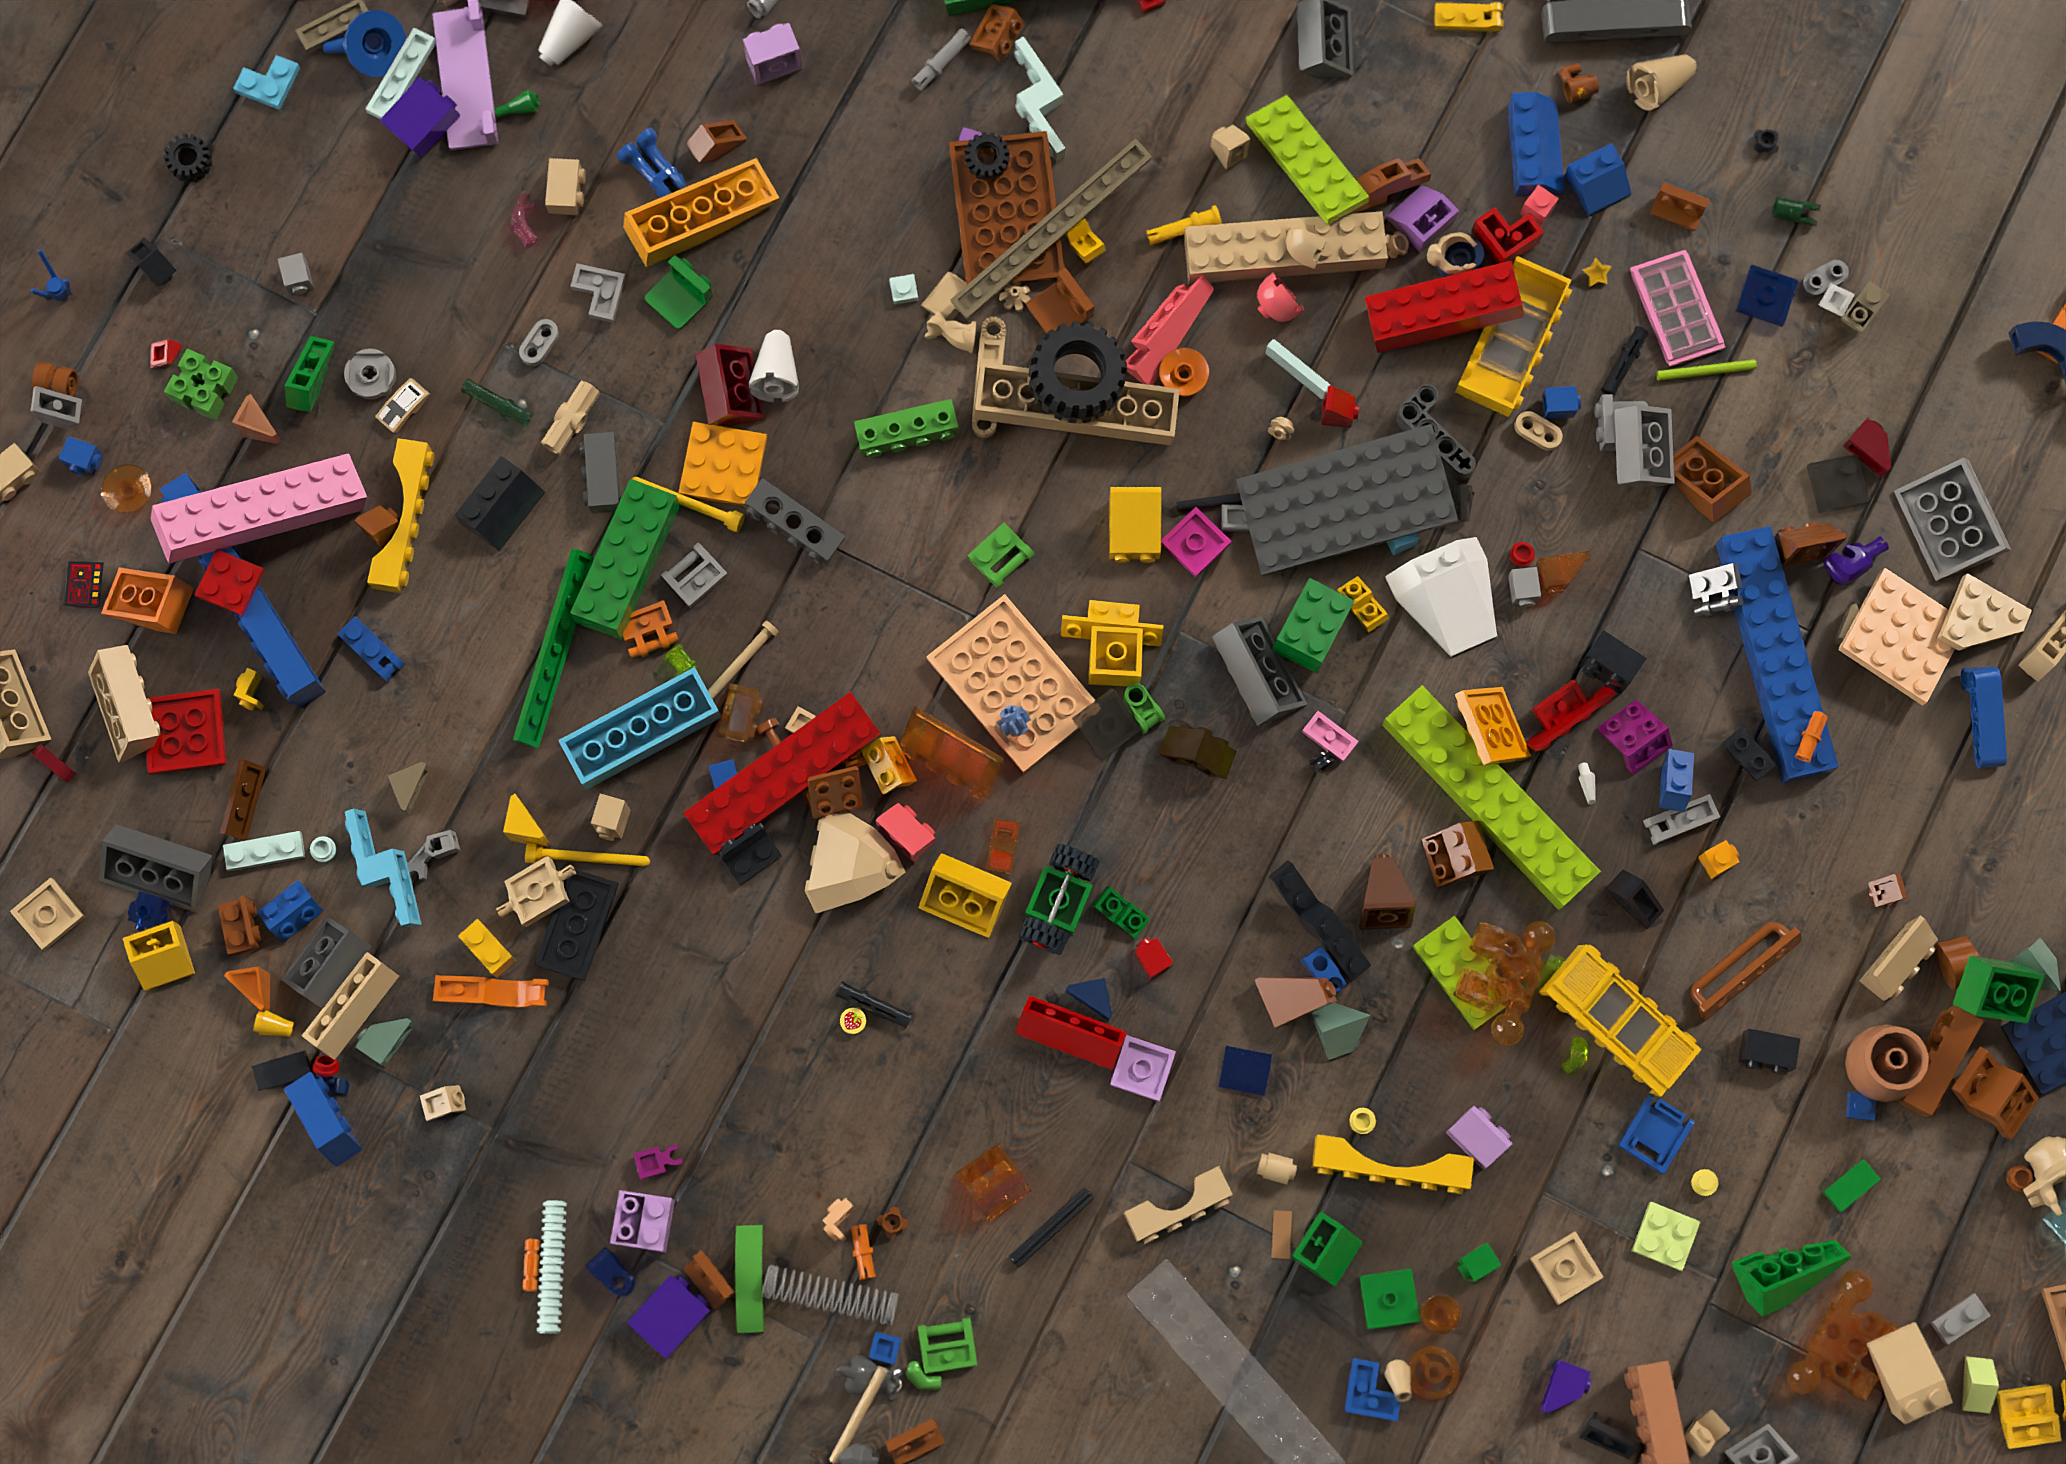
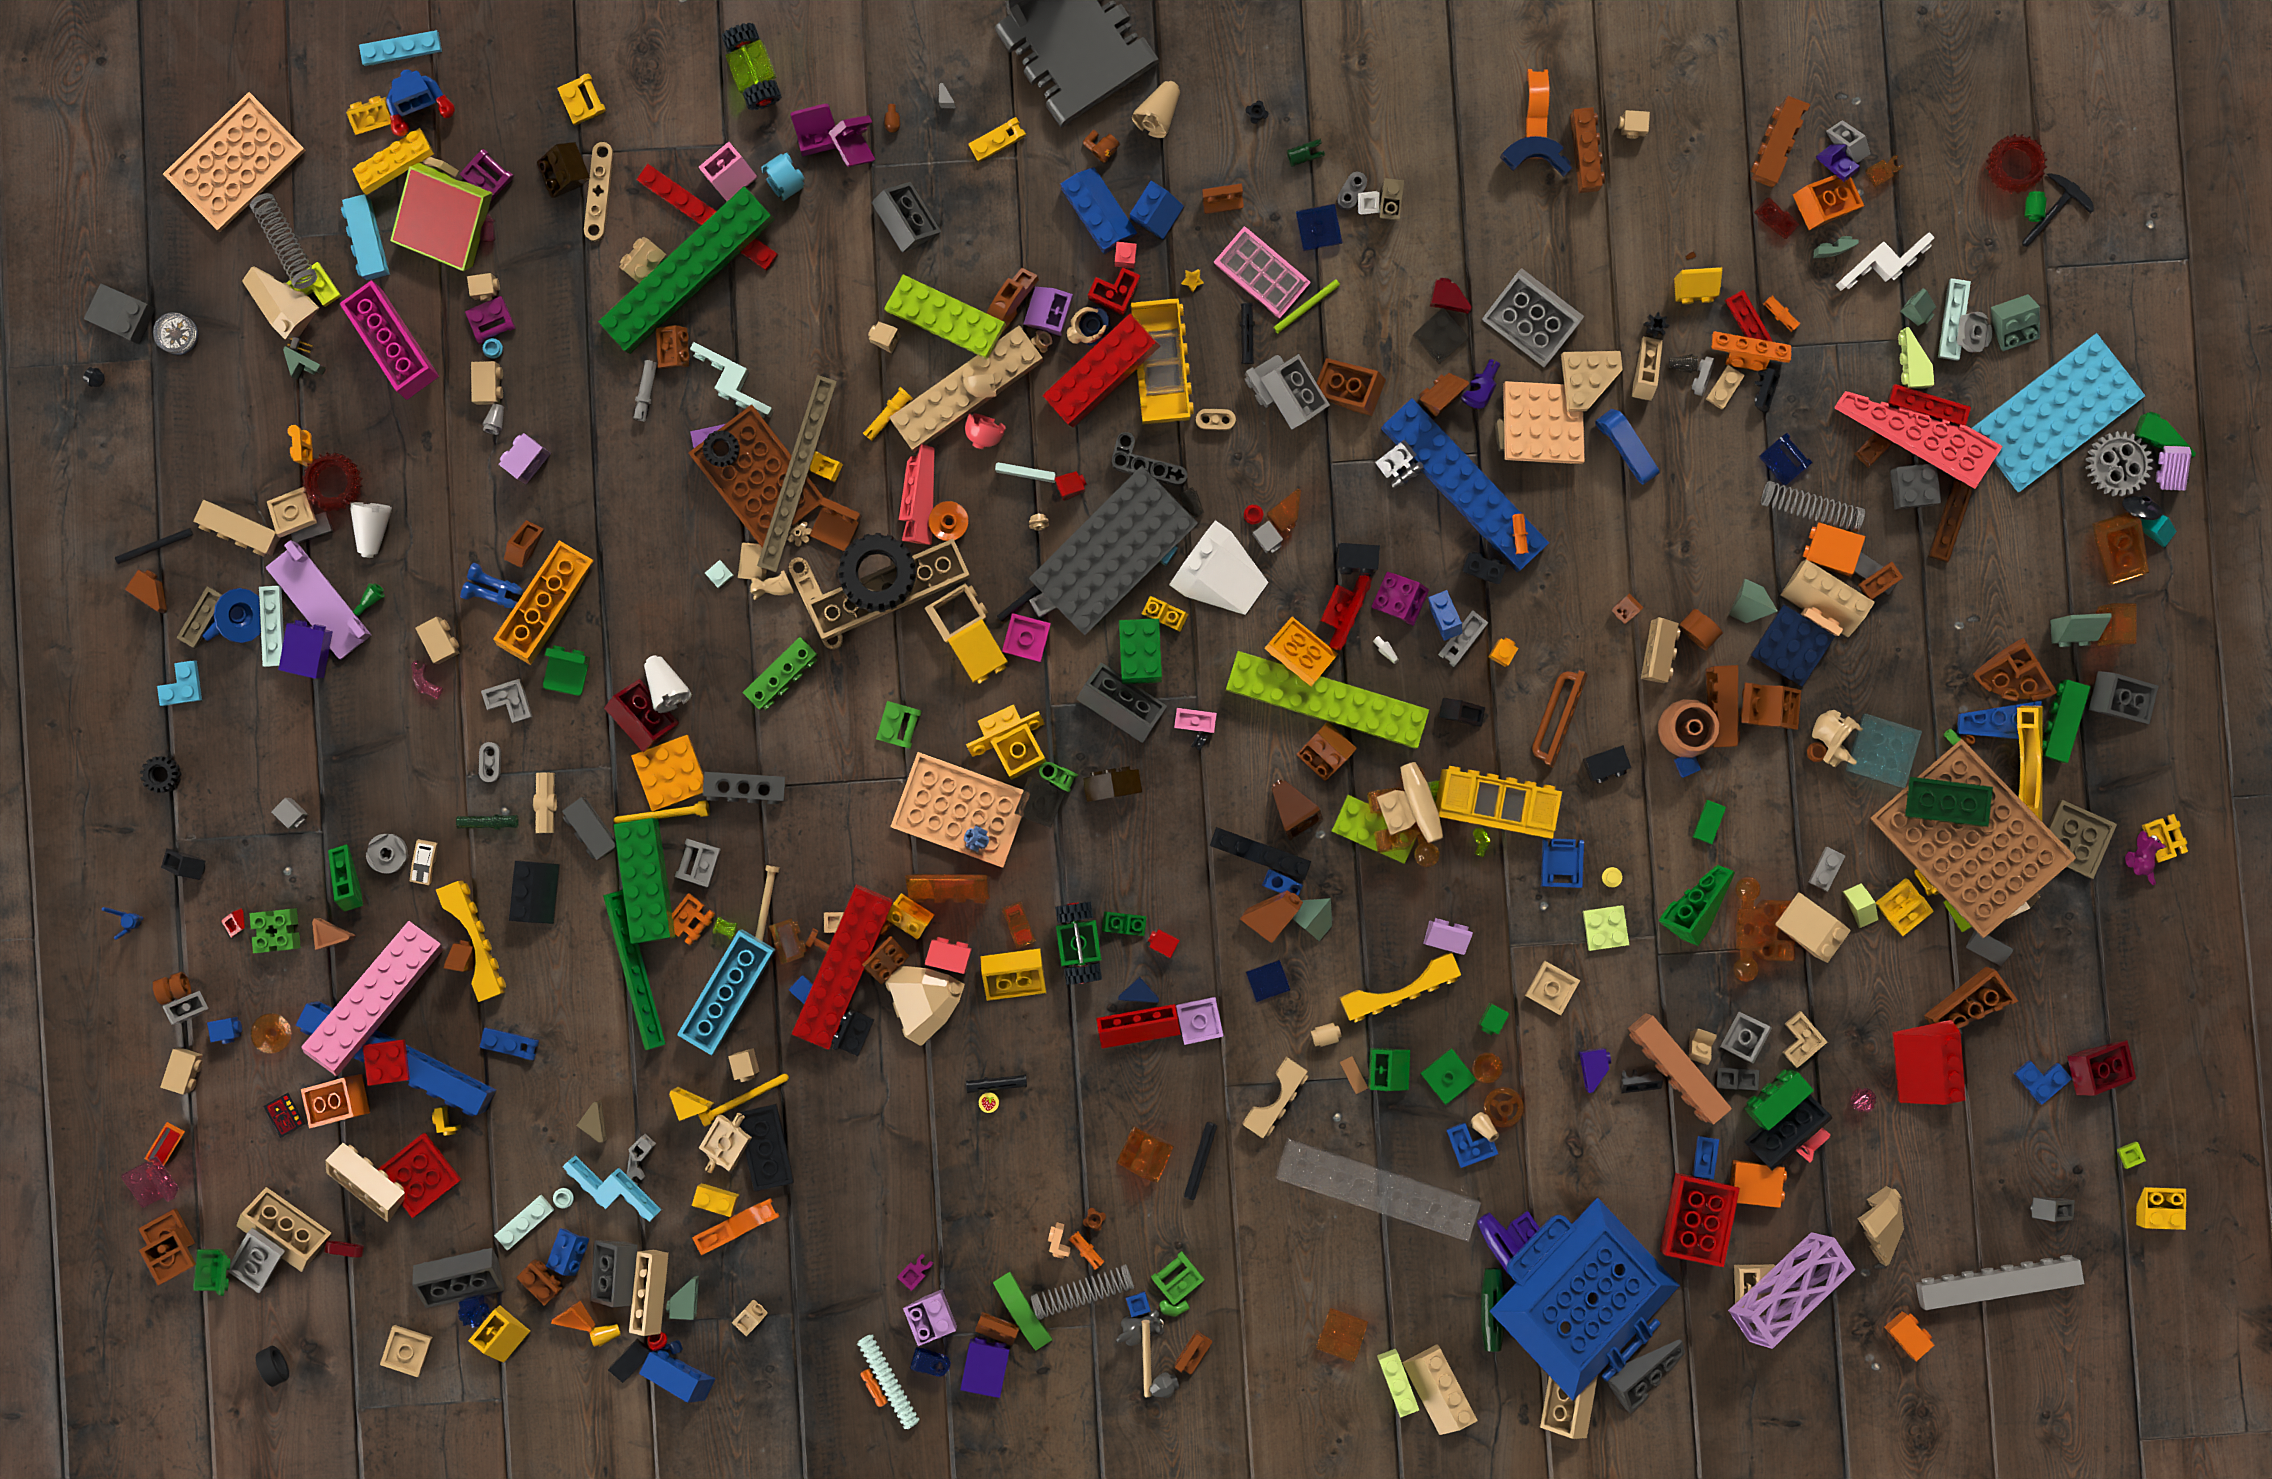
camera: 30 degrees left, 10 degrees up
reddish brown plate [219,760,266,841] -> none
light yellow plate [1349,1108,1376,1134] -> none
blue brick [1542,386,1581,419] -> none
green brick [1953,955,2045,1023] -> none
none -> tan window [925,583,988,643]
none -> tan plate [1377,762,1443,843]

